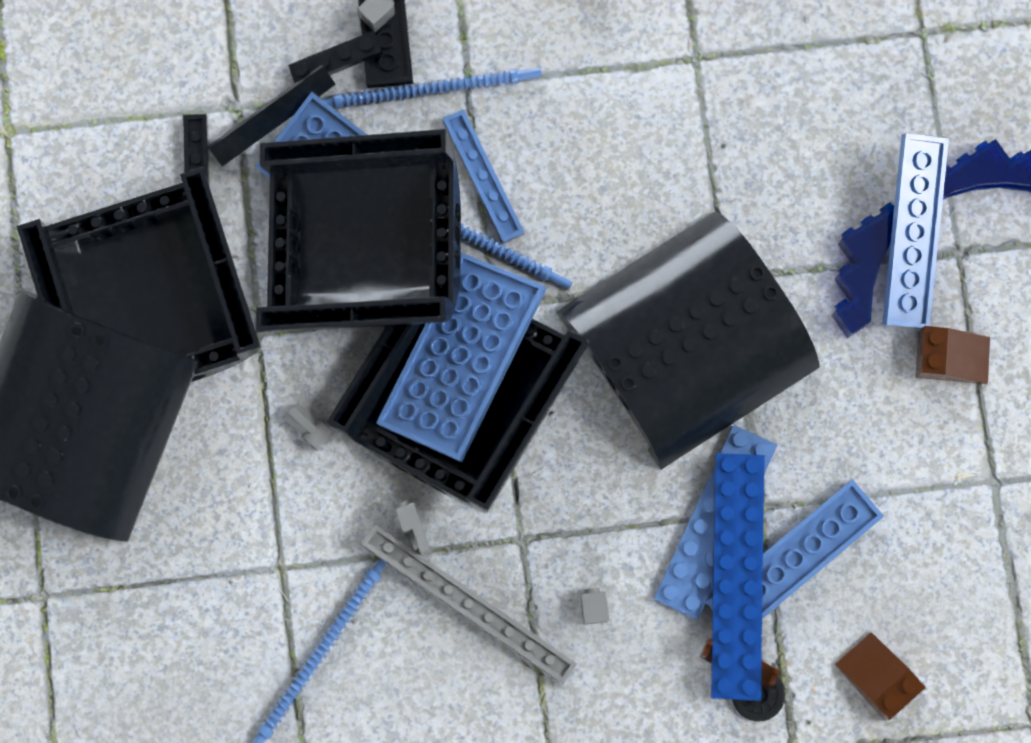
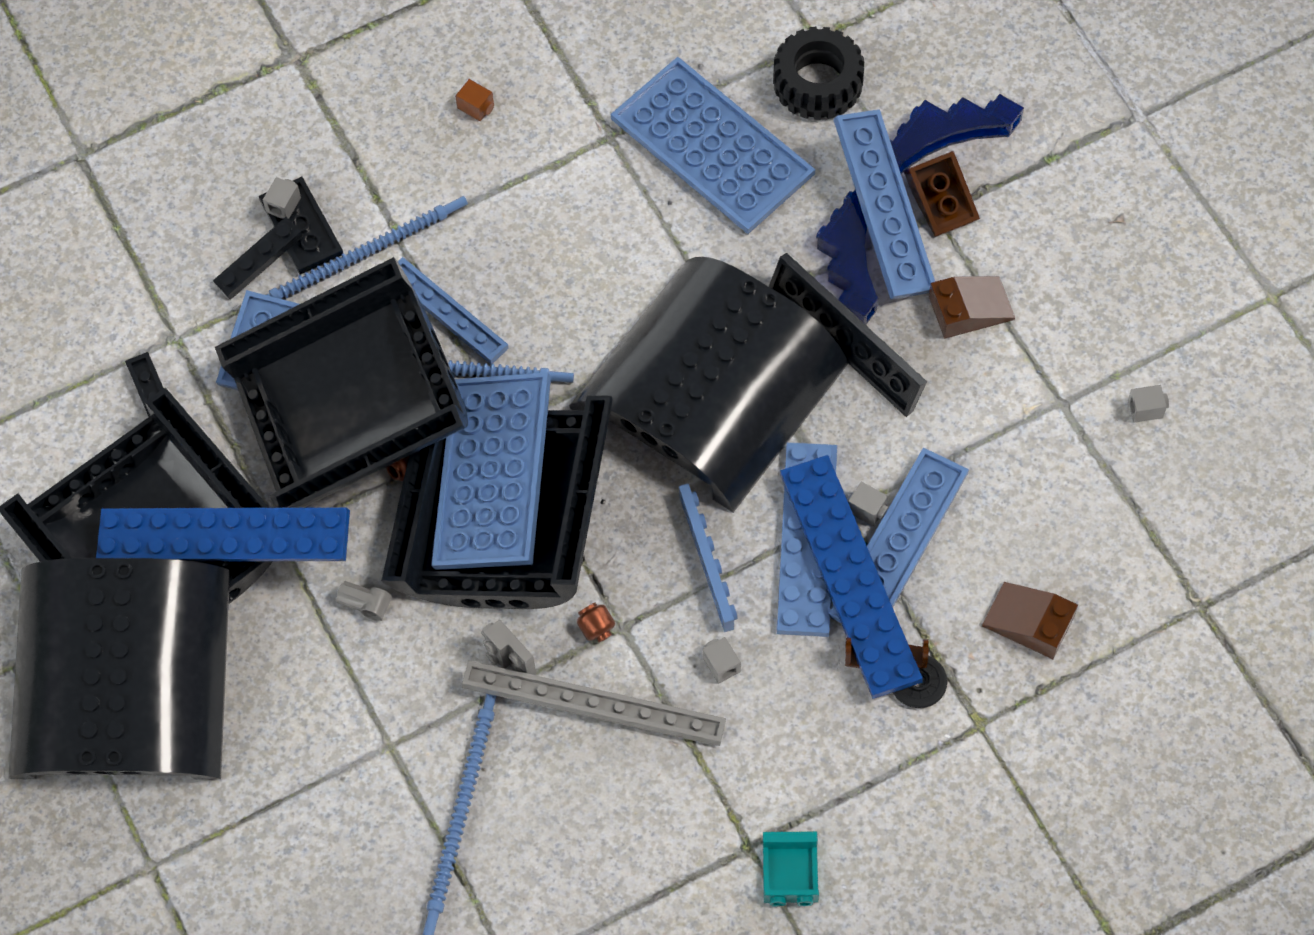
camera: 15 degrees left, 15 degrees down
black tile [207,64,336,167] -> none
none -> blue plate [96,507,350,561]
none -> copper head [577,602,615,643]
none -> medium blue plate [611,57,815,234]
none -> medium blue plate [679,483,738,632]
none -> black plate [769,253,927,417]
none -> black tyre [773,26,865,120]
none -> light grey brick [848,481,889,526]
none -> reddish brown slope [903,151,980,237]

